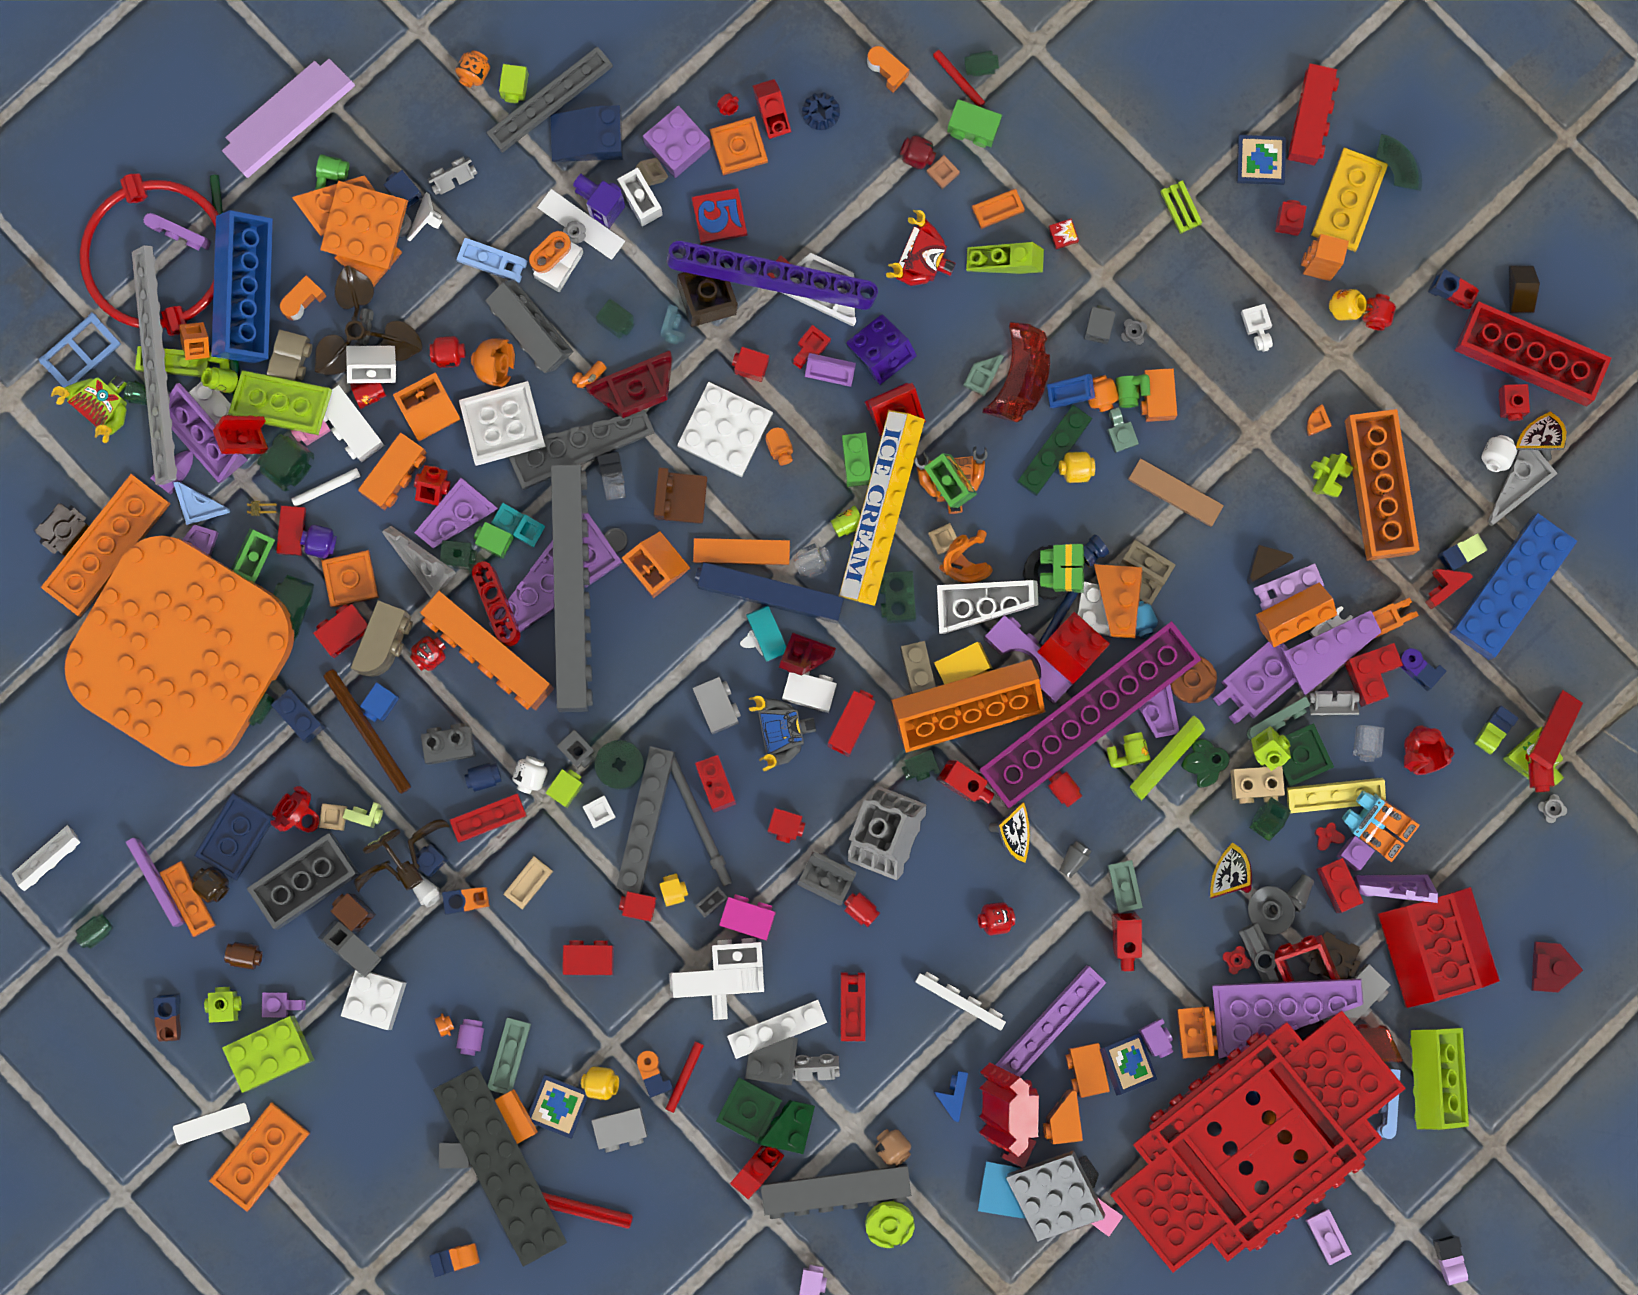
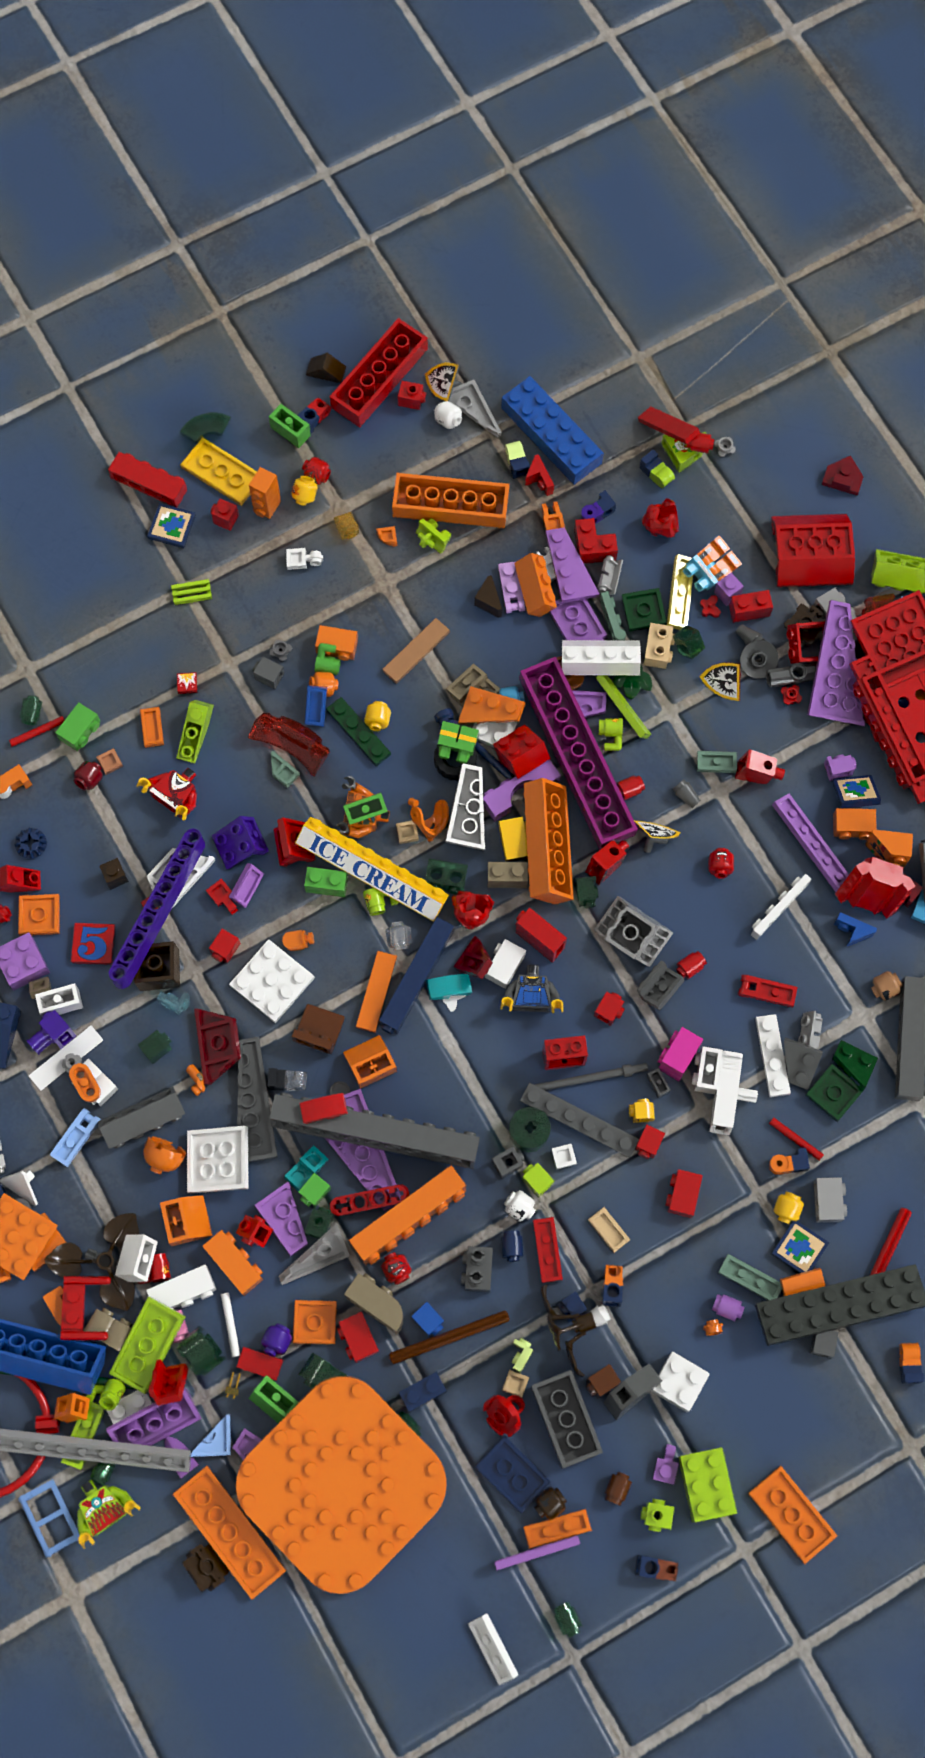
camera: 75 degrees left, 10 degrees down
white sticker [173,1103,250,1145] -> none
red head [430,336,466,368] -> none
light grey brick [693,677,741,735] -> none
red slope [730,1145,784,1200] -> none
sand green plate [1107,407,1139,453] -> none
orange bracket [1177,1006,1218,1059] -> none
lime brick [1251,726,1291,771] -> none
clear brick [1353,725,1385,762] -> none
medium lavender wing [1355,875,1438,903] -> none
none -> red plate [60,1276,111,1340]
none -> dark brown brick [99,858,129,890]
none -> bright green brick [269,404,311,448]
none -> red slope [300,1093,348,1124]
none -> clear yellow bracket [334,512,359,540]
none -> red helmet [451,891,495,930]
none -> white slope [562,640,641,675]

